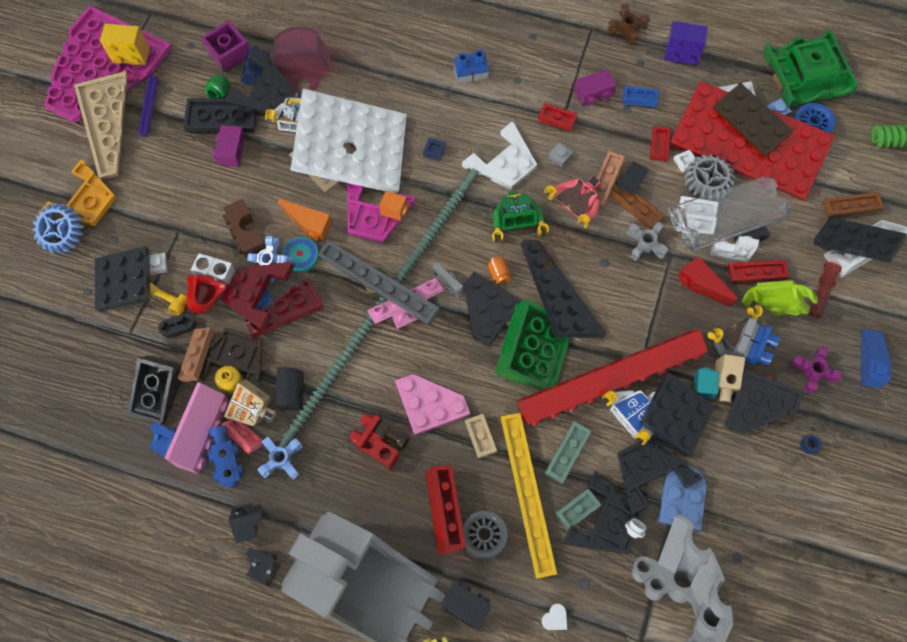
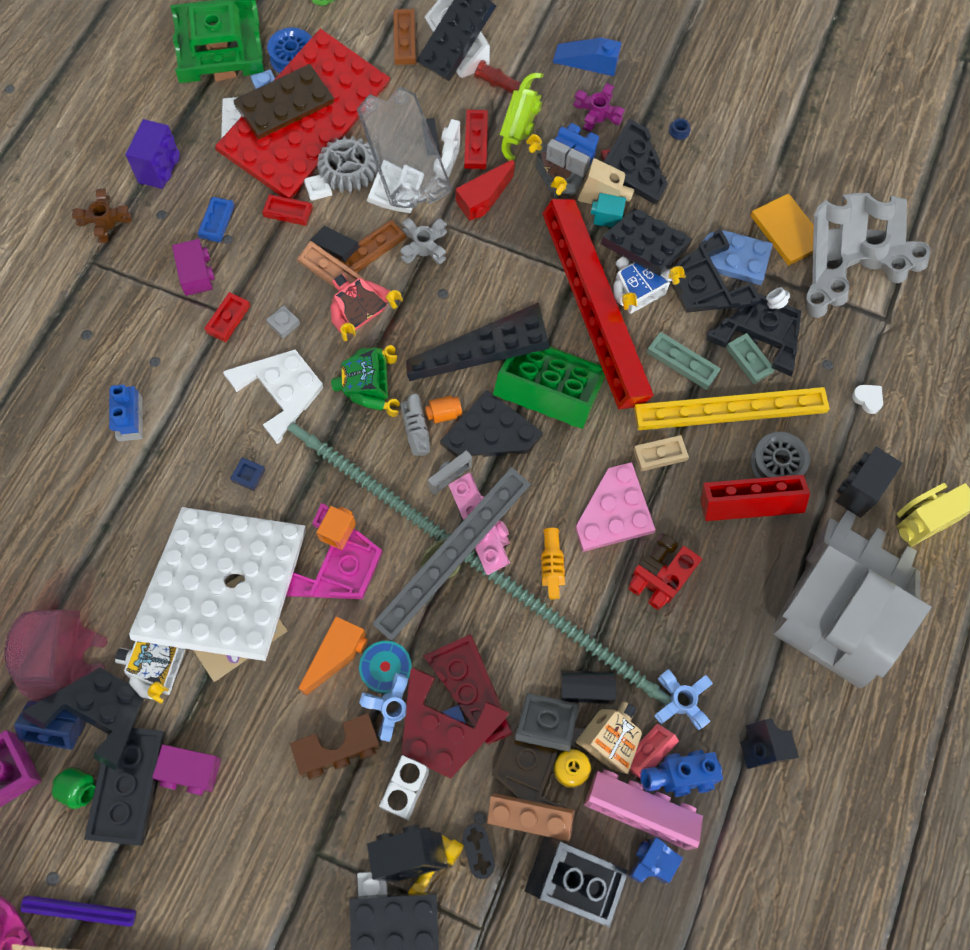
camera: 90 degrees left, 0 degrees up
red piece [186,274,228,314] -> none
black brick [246,548,281,587] -> none
none -> black brick [367,825,448,882]
none -> light grey hinge [401,393,430,456]
none -> dark grey tile [515,693,579,752]
none -> light orange hinge [541,528,565,600]
none -> light orange tile [750,193,814,266]

